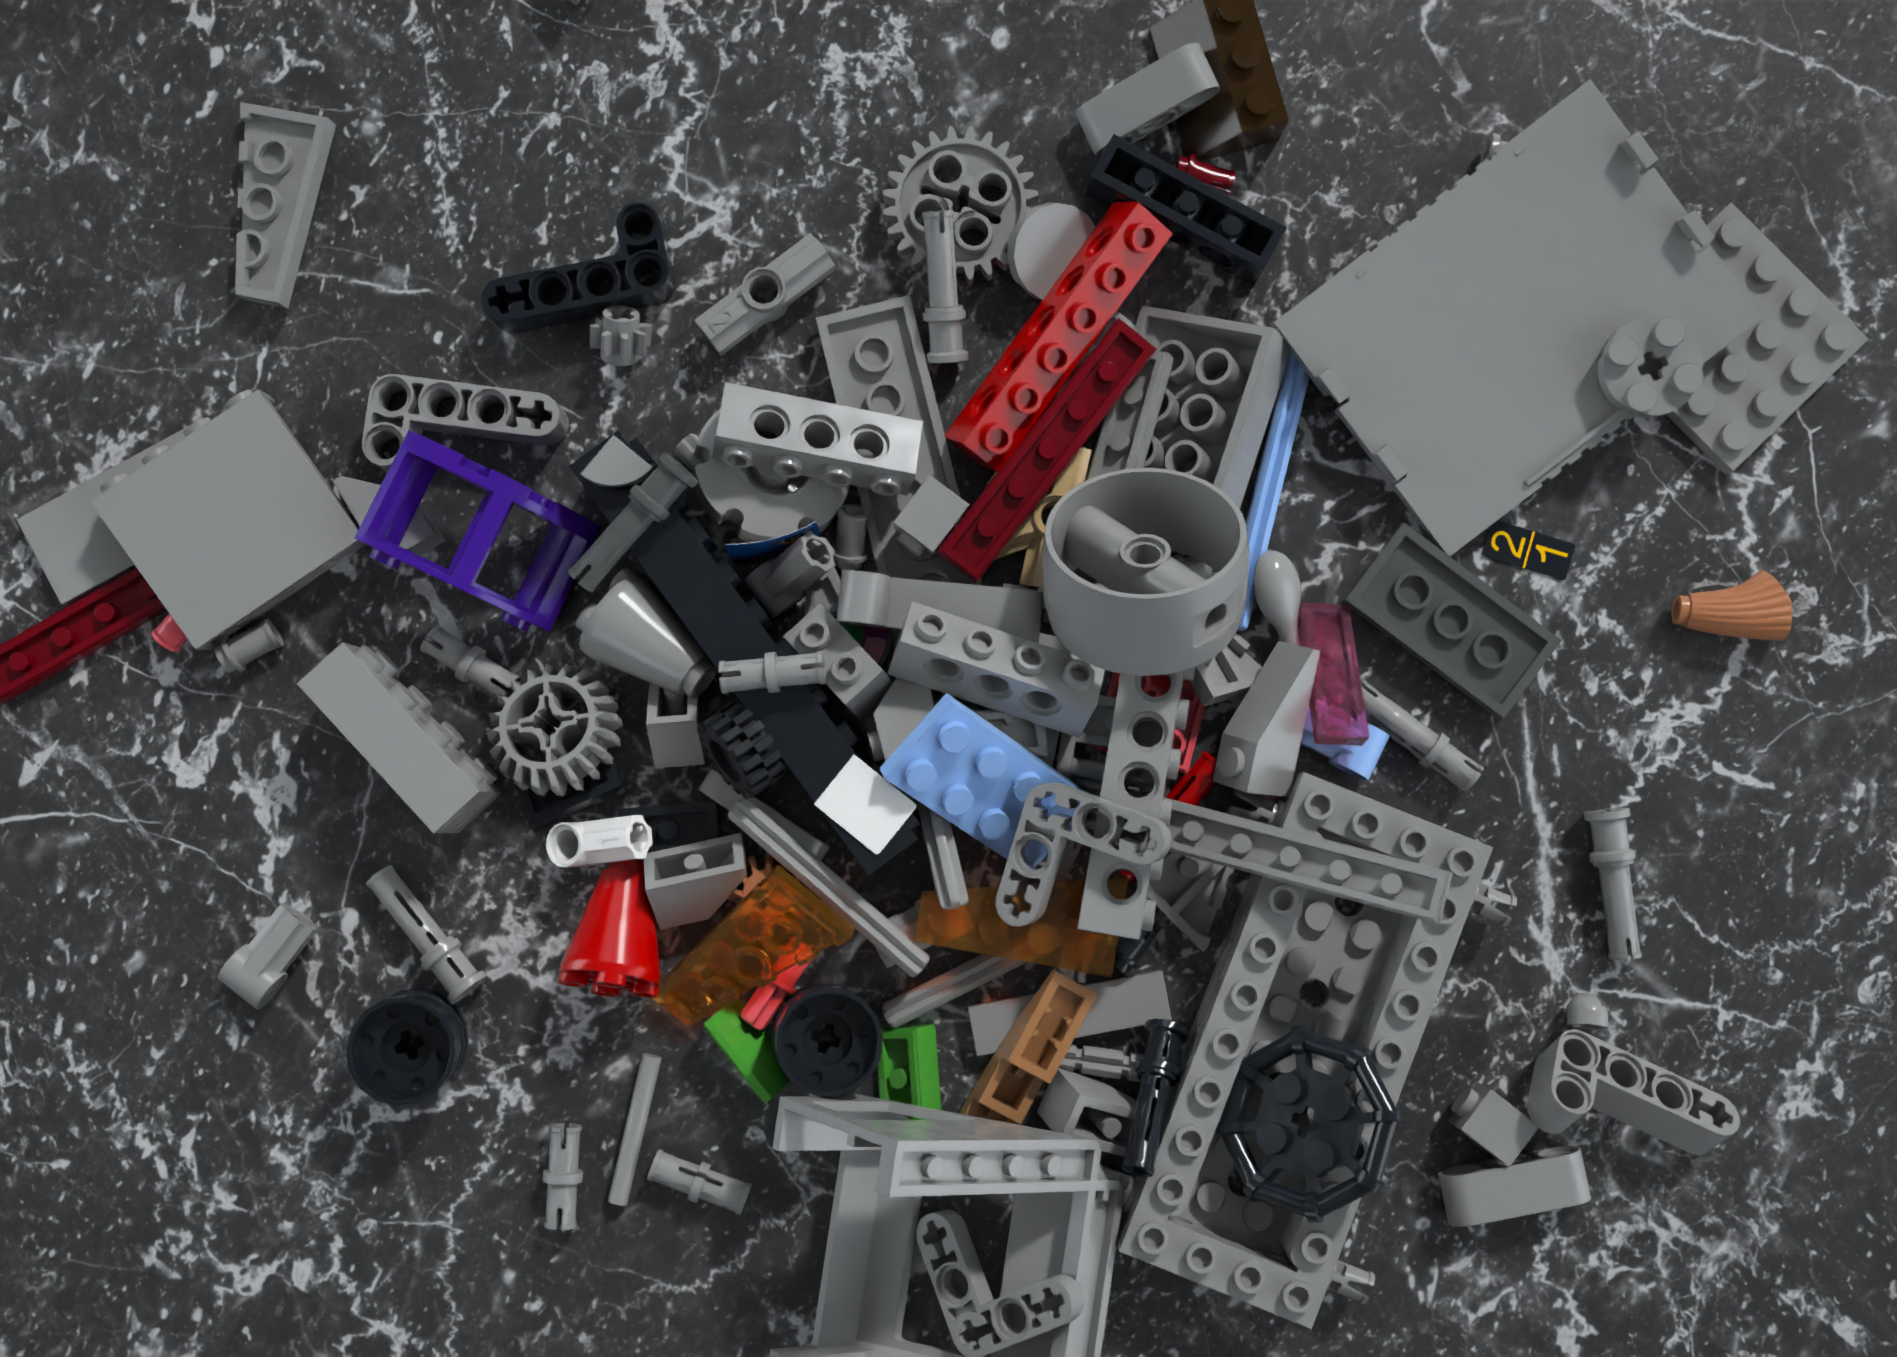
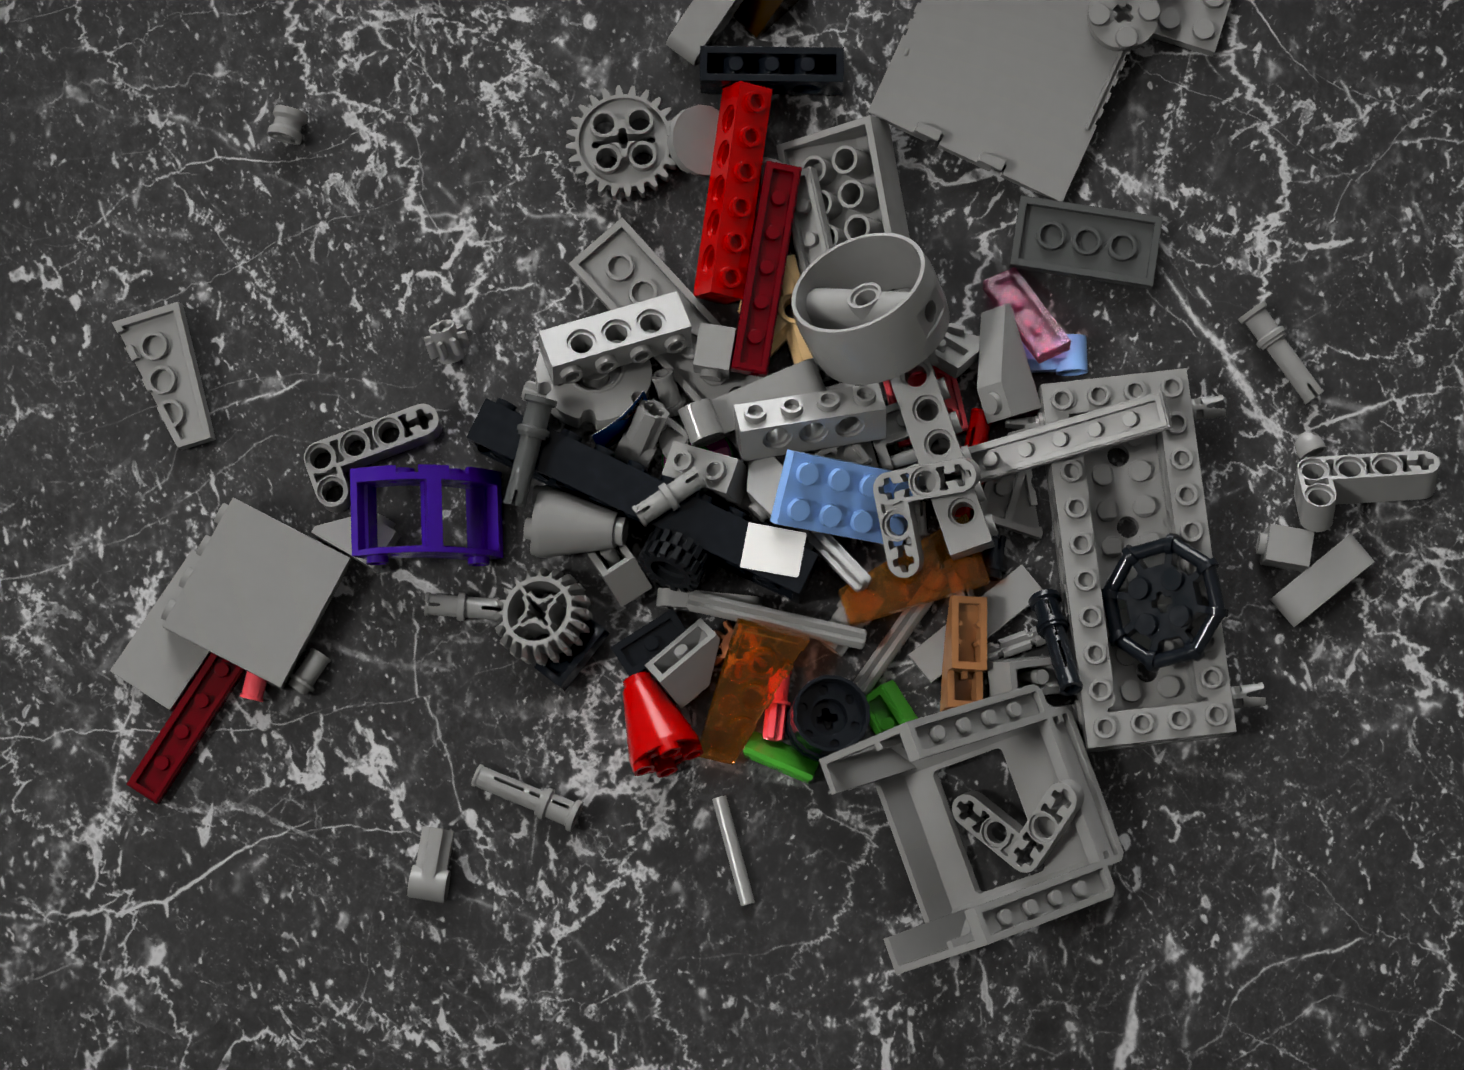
camera: 20 degrees left, 5 degrees down
light grey brick [297,642,502,834] -> none
black wheel [346,987,469,1106] -> none
black beam [481,203,675,333] -> none
light grey pin [543,1123,583,1230] -> none
white piece [546,815,653,867] -> none
light grey tile [581,435,655,487] -> none
light grey pin [647,1149,752,1215] -> none
light grey piece [694,233,836,356] -> none
light grey pin [922,210,969,363] -> none
dark red pin [1175,154,1236,196] -> none
light blue axle [1237,351,1309,631] -> none
light grey piece [1254,550,1302,646] -> none
light grey pin [1344,679,1484,793] -> none
black sticker [1482,520,1575,580] -> none
nougat piece [1671,570,1792,641] -> none

